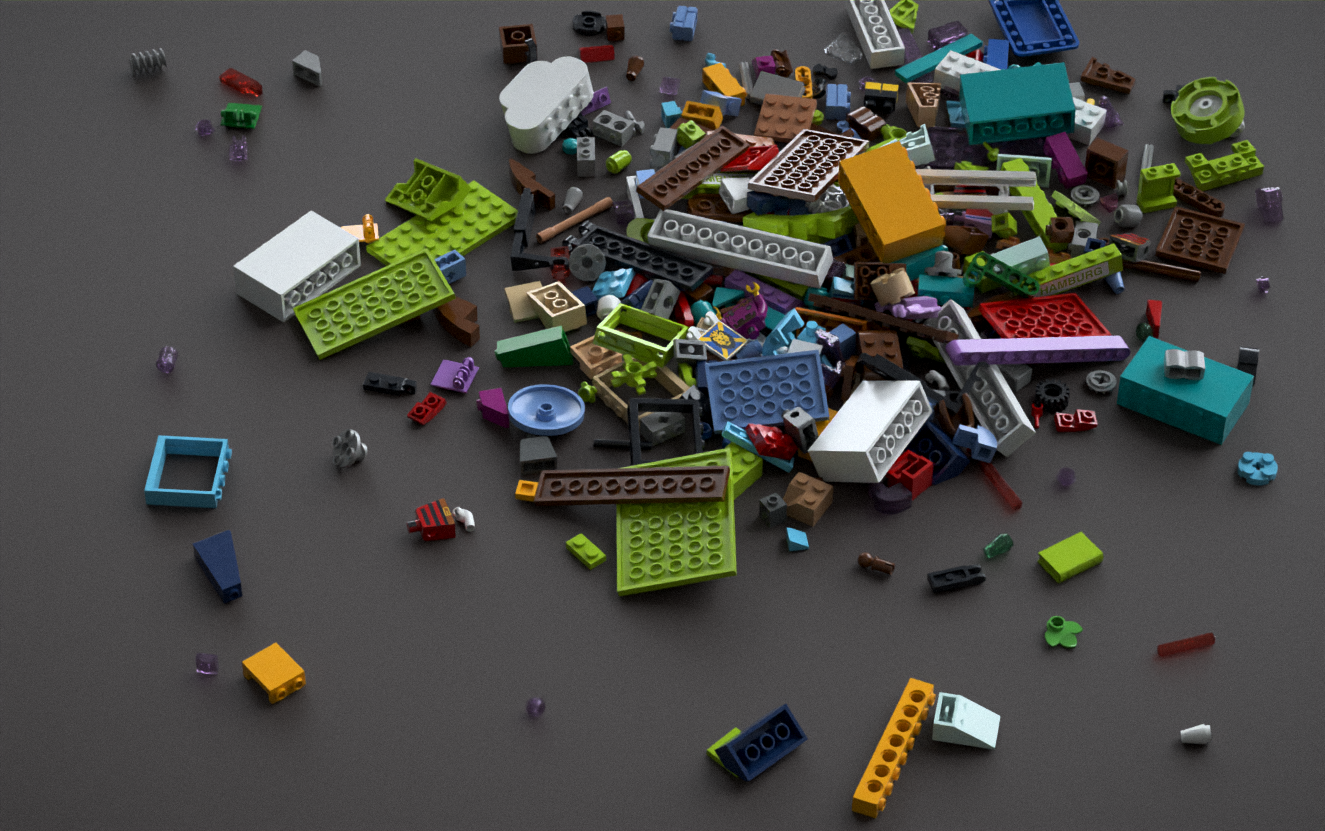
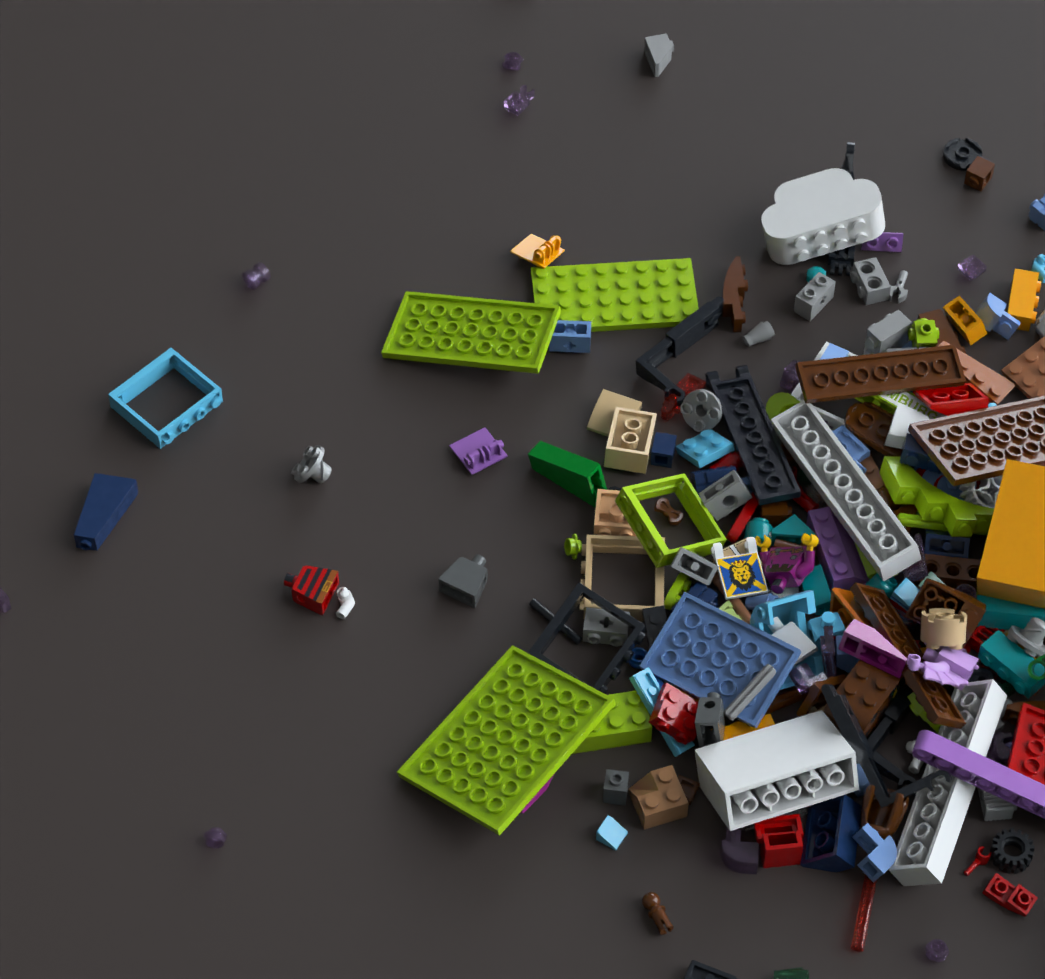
camera: 40 degrees right, 10 degrees up
clear red hinge [219,68,263,97] -> none
green hinge [220,103,262,129] -> none
white brick [233,211,361,322] -> none
light orange panel [242,643,306,704] -> none
black hinge [363,372,417,396] -> none
lime piece [385,158,472,221] -> none
red slope [407,392,447,425] -> none
reddish brown slope [433,296,480,347] -> none
magenta slope [476,388,509,428] -> none
reddish brown brick [499,24,537,64] -> none
medium blue dish [508,384,585,436] -> none
light orange plate [515,480,538,502] -> none
reddish brown plate [534,466,730,506] -> none
nougat piece [536,197,613,244] -> none
lime plate [566,533,606,570] -> none
red slope [578,45,615,63] -> none
white head [597,295,621,321] -> none
lime brick [606,150,632,174] -> none
lime pin [611,354,657,395] -> none
reddish brown cone [626,55,644,81] -> none
medium azure brick [661,101,683,128] -> none
none -> light grey axle [724,664,776,720]
none -> magenta slope [838,619,907,678]

